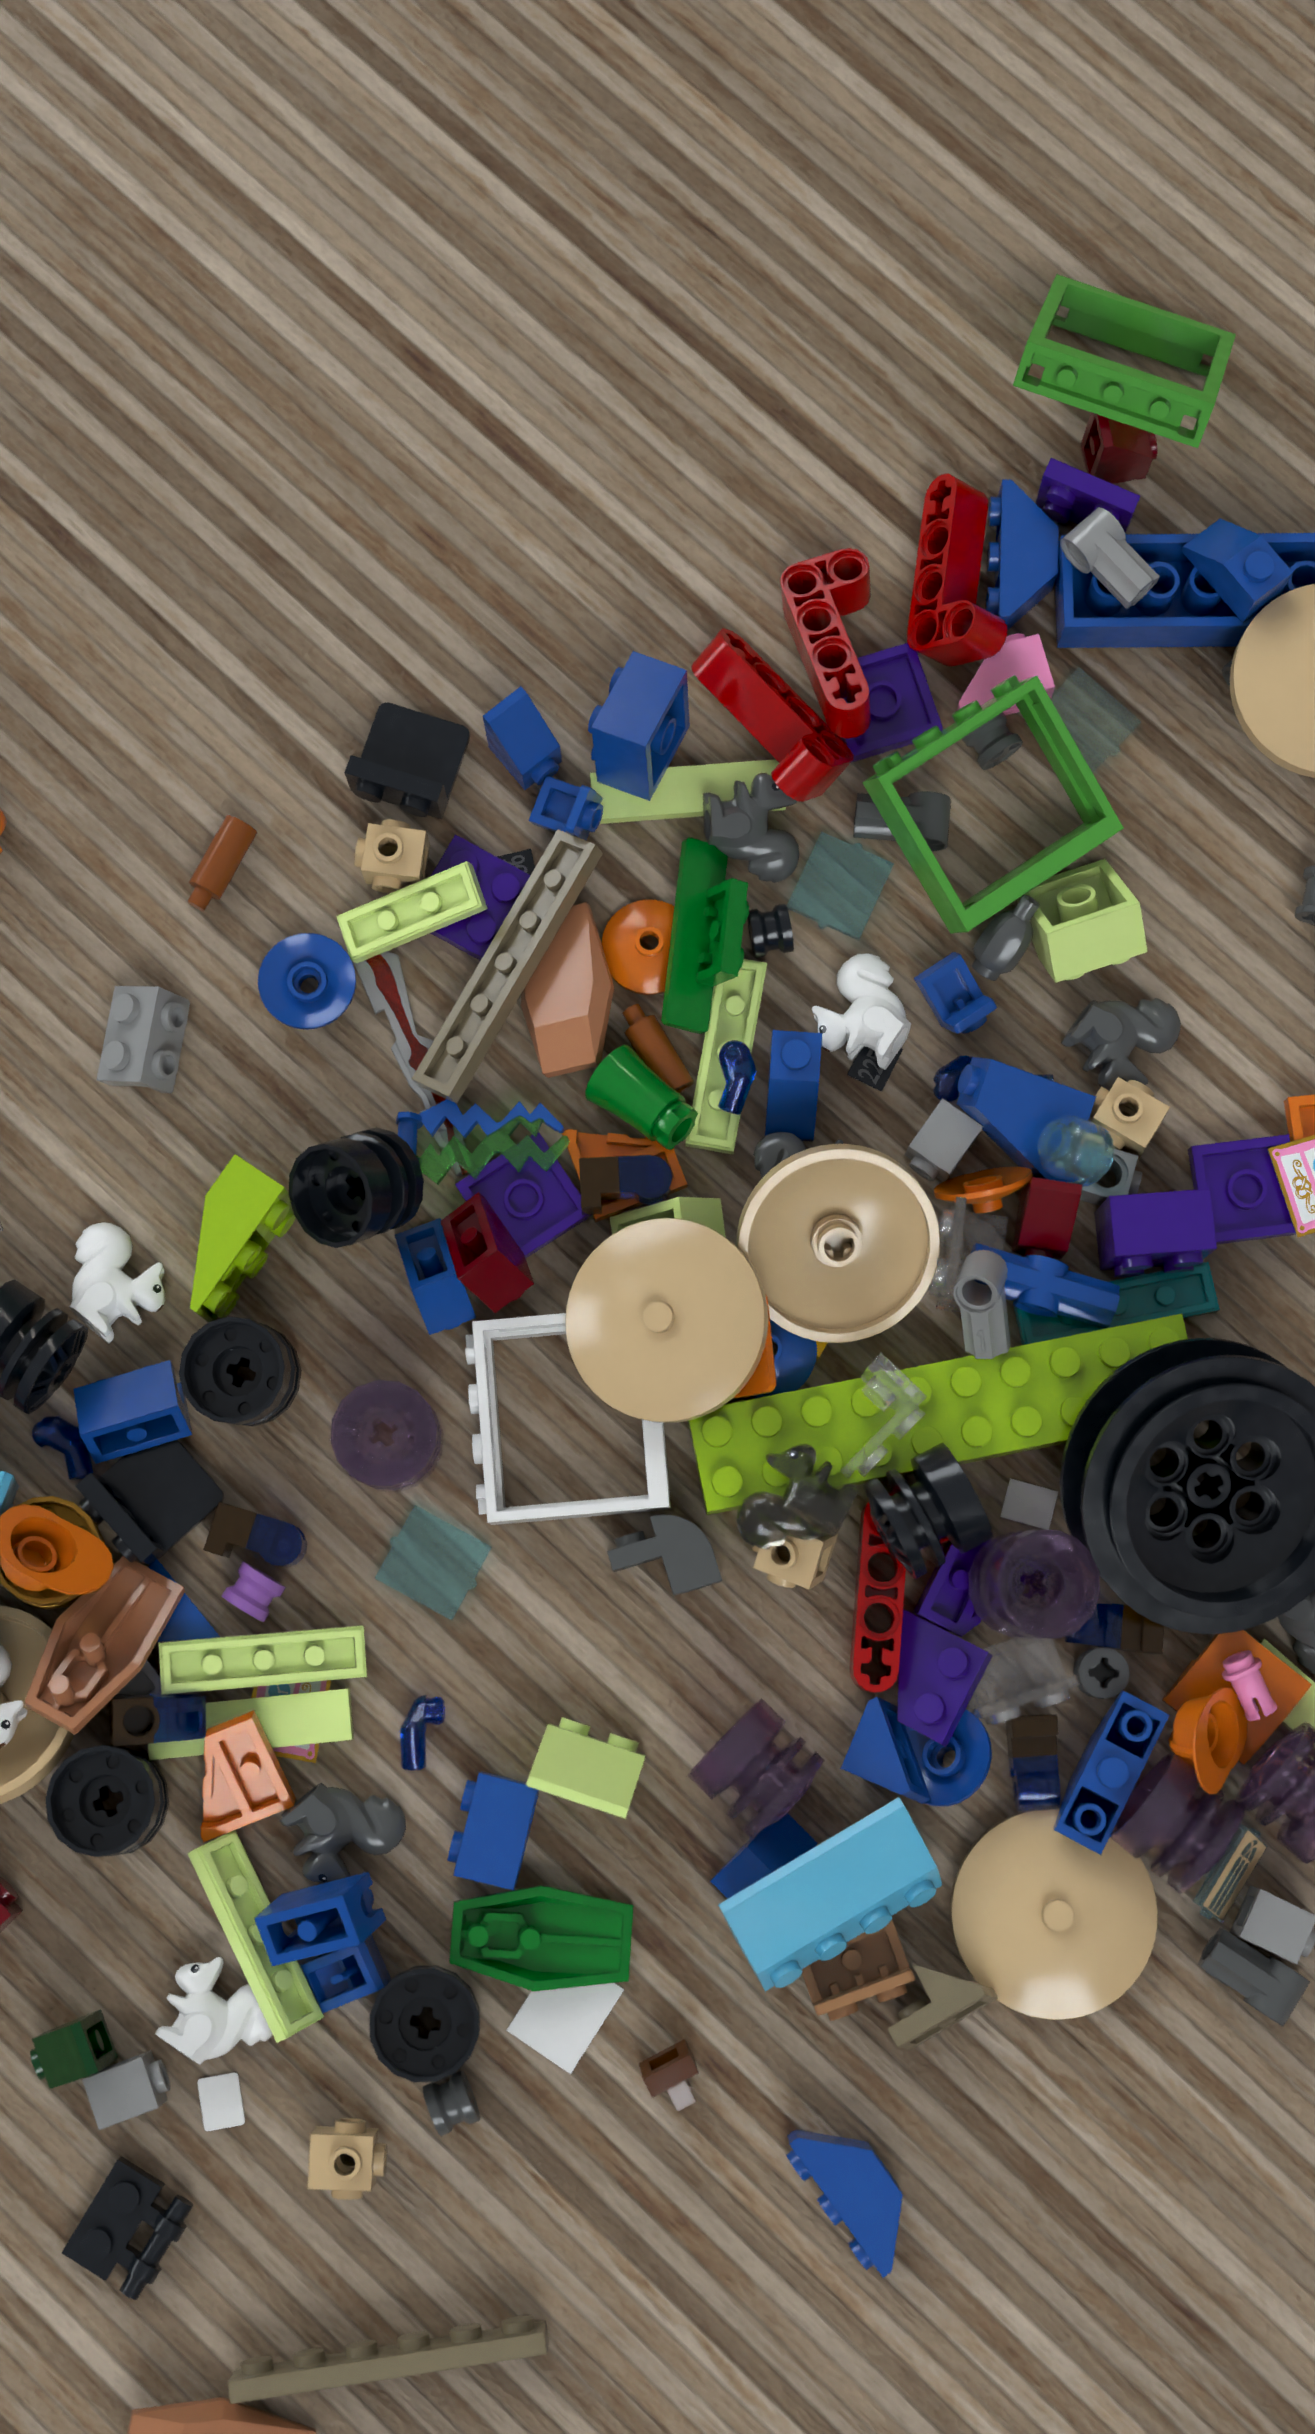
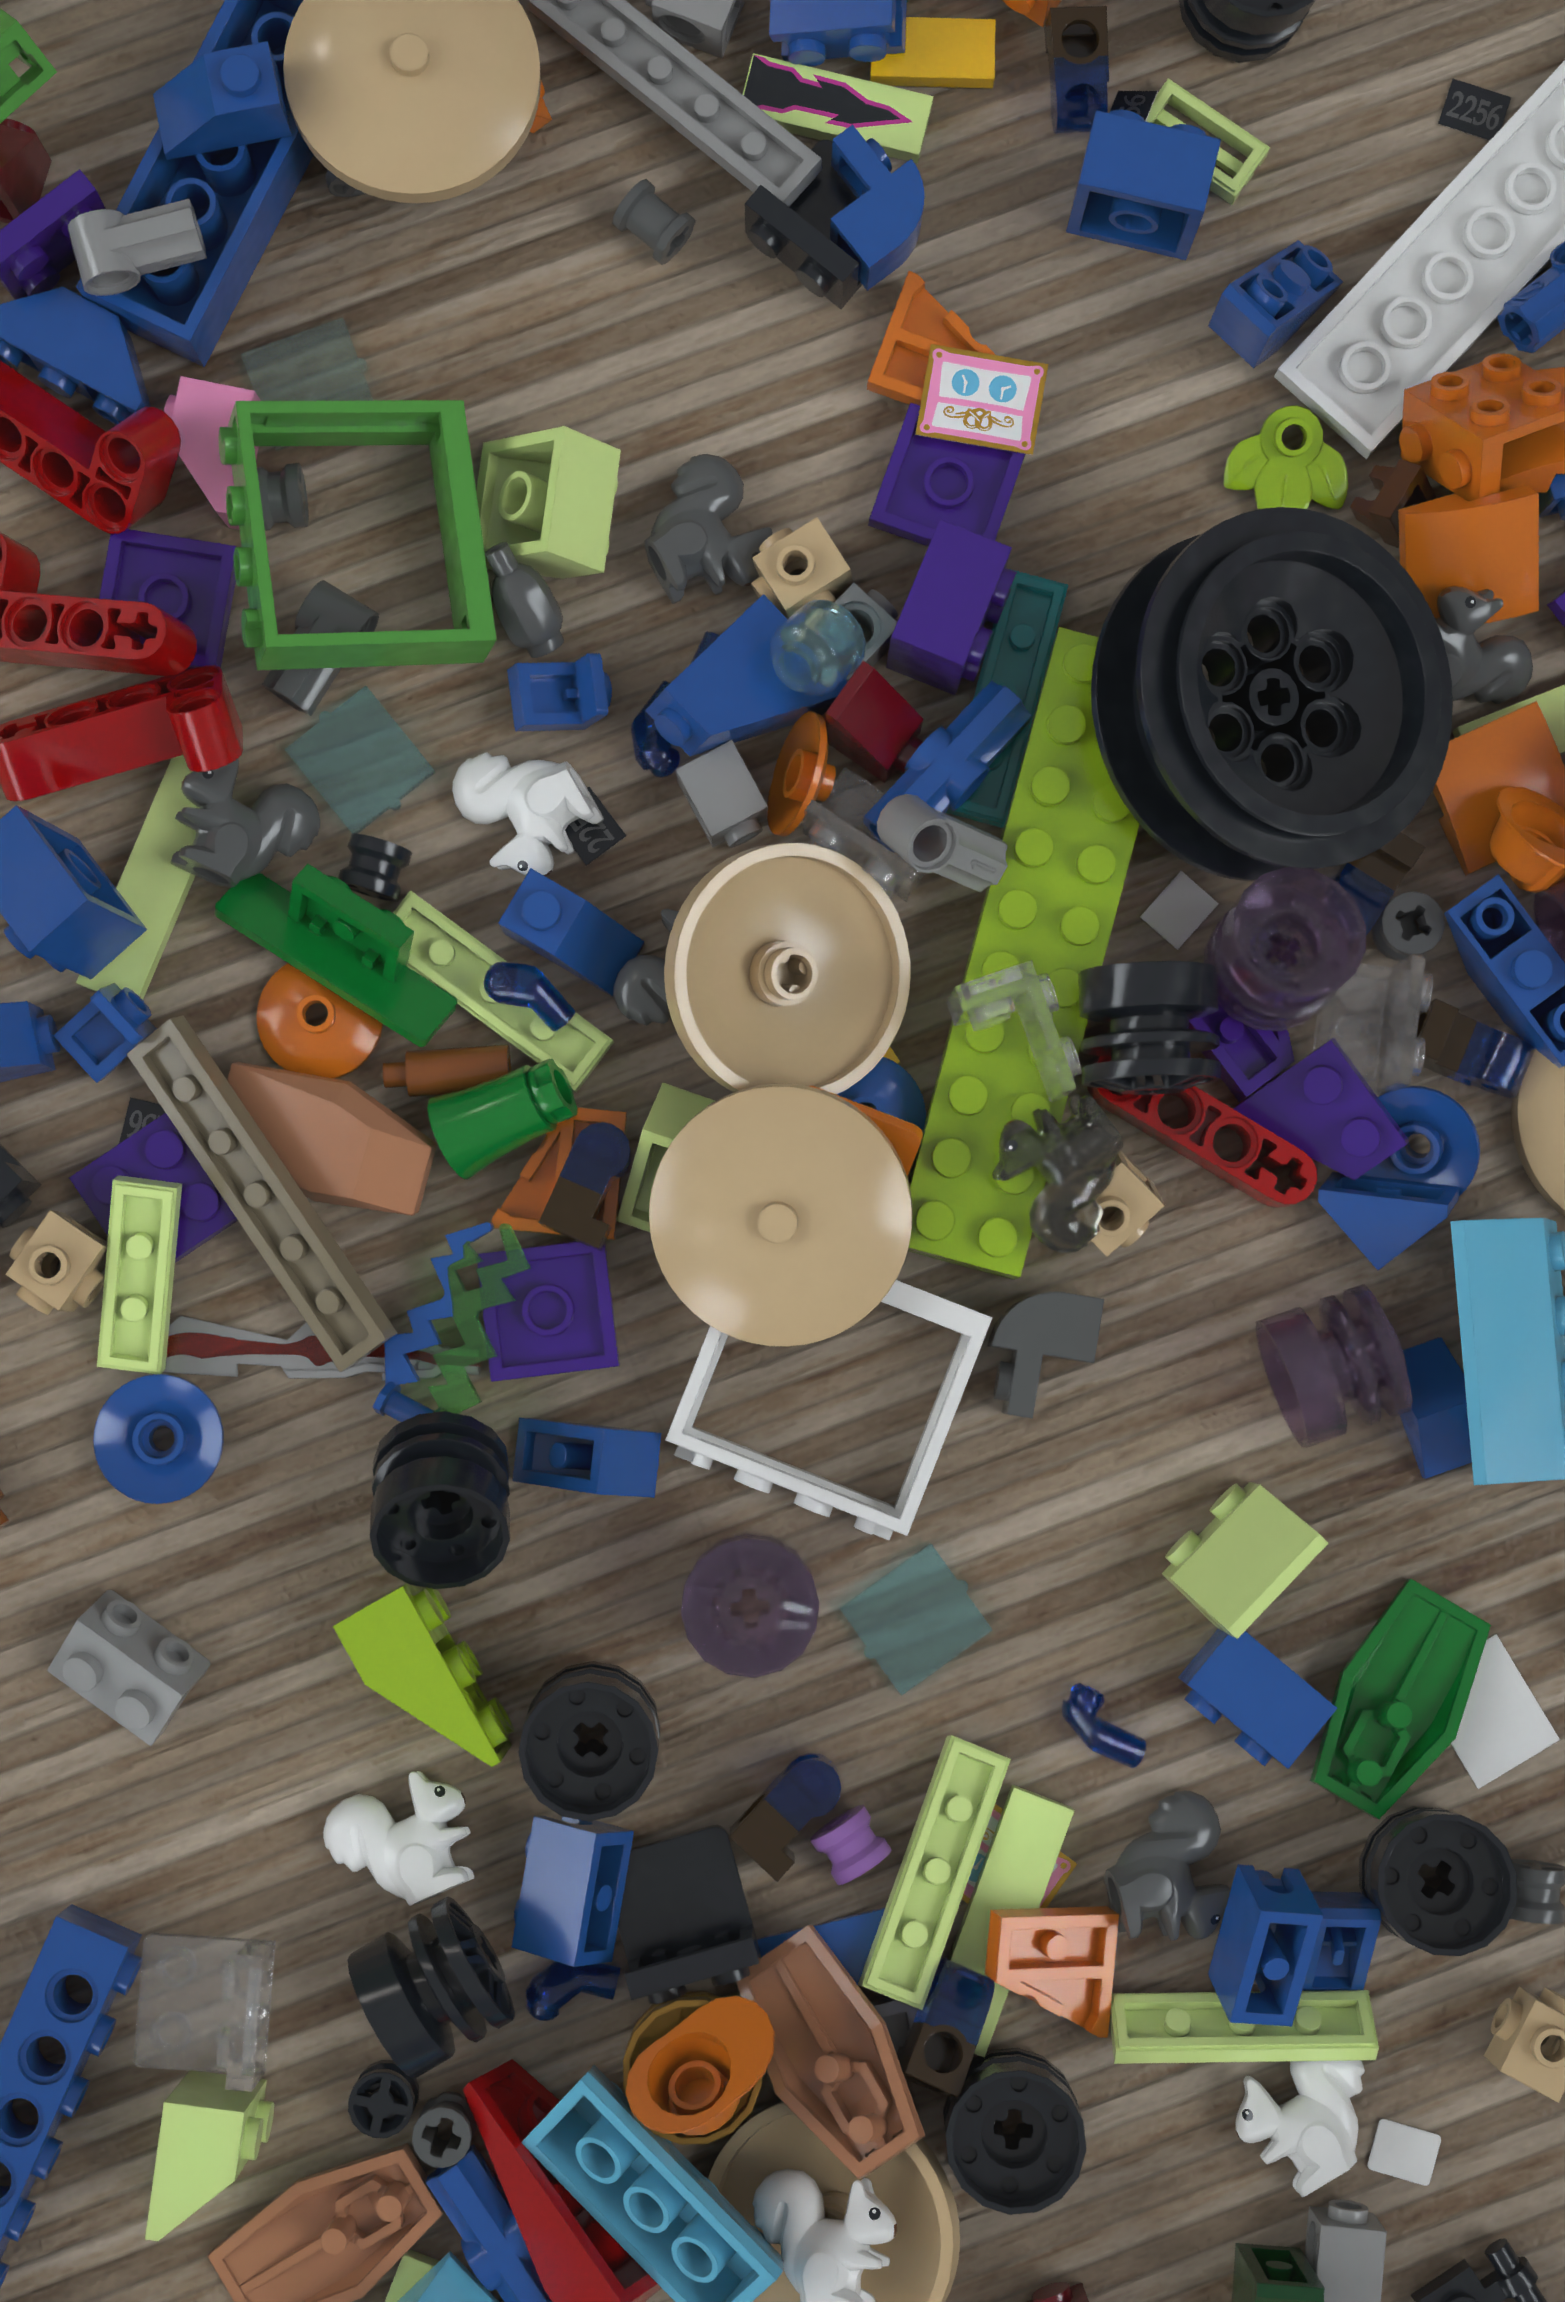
camera: 70 degrees left, 5 degrees up
dark red slope [440,1192,534,1313] -> none
bright pink pin [1222,1650,1277,1721] -> none

